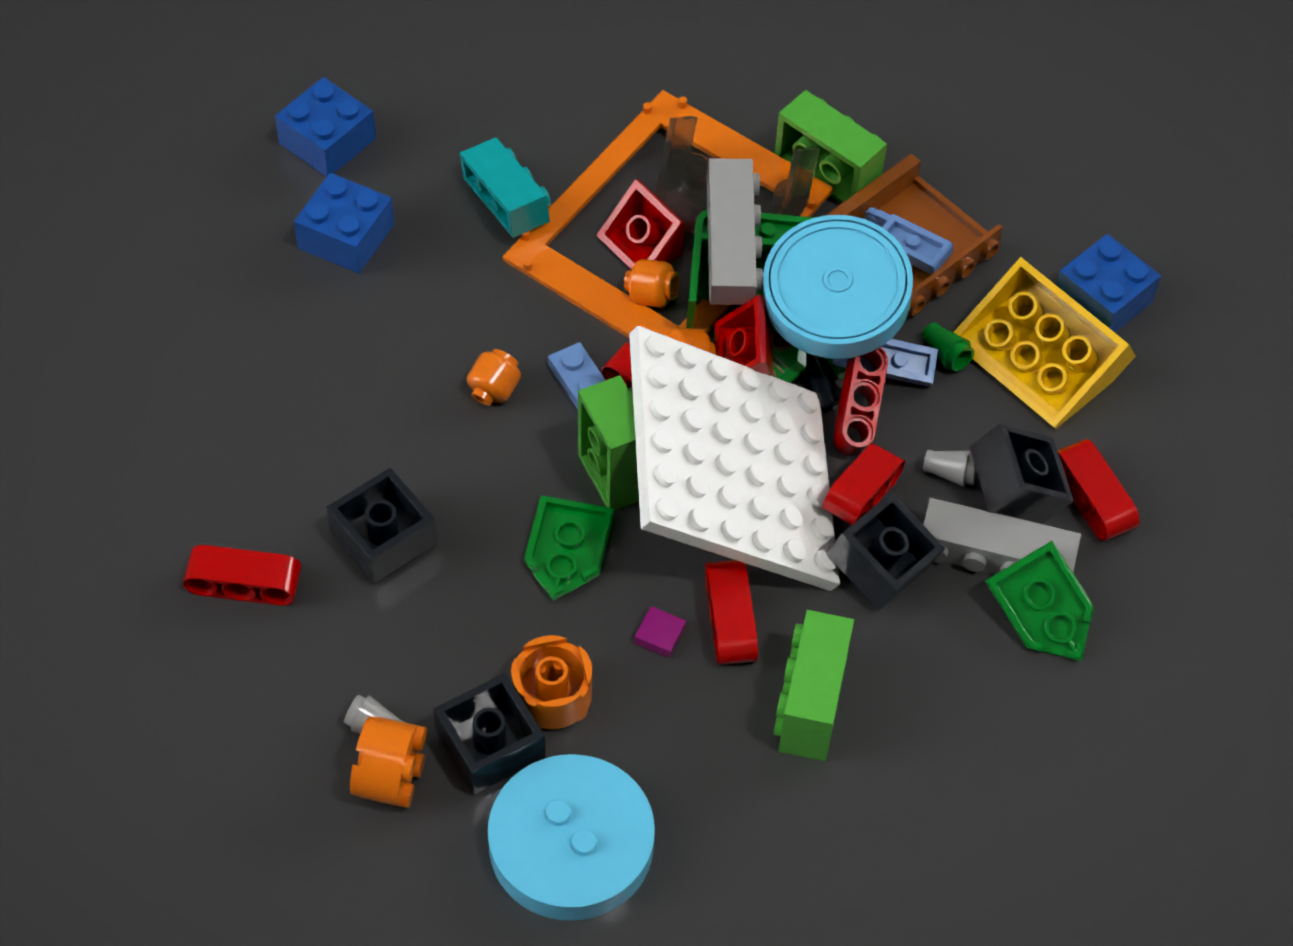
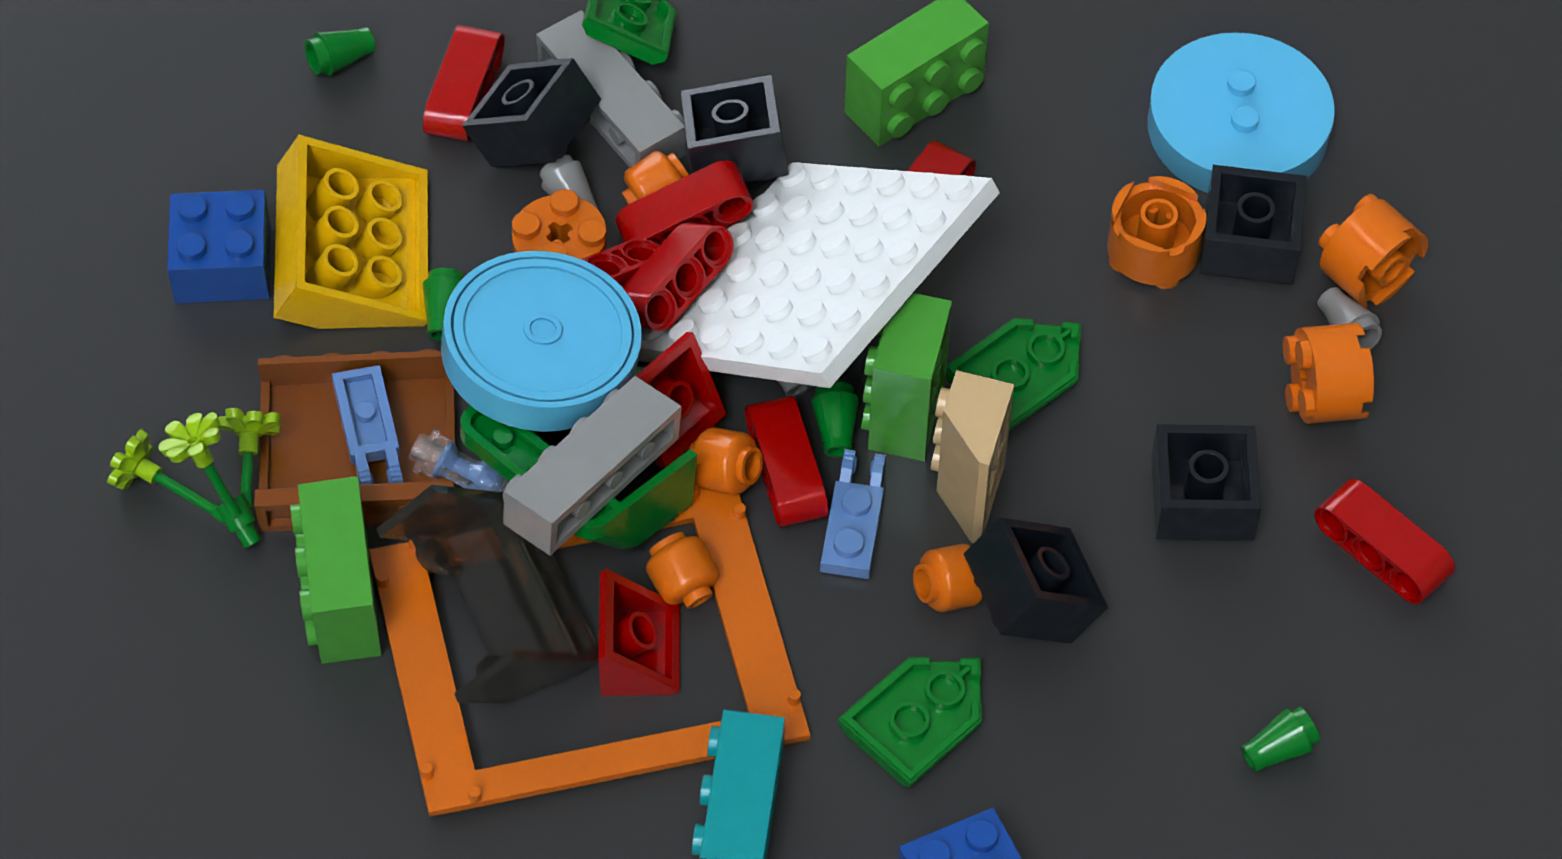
camera: 140 degrees left, 0 degrees up
magenta tile [634,606,686,658] -> none
none -> lime plant [107,408,281,548]
none -> green cone [304,27,376,76]
none -> orange brick [512,189,607,259]
none -> orange head [621,151,689,205]
none -> red beam [622,222,733,332]
none -> green tile [837,657,982,787]
none -> tan slope [931,370,1014,543]
none -> black brick [964,517,1108,643]
none -> green cone [1240,706,1320,773]
none -> orange brick [1282,323,1374,424]

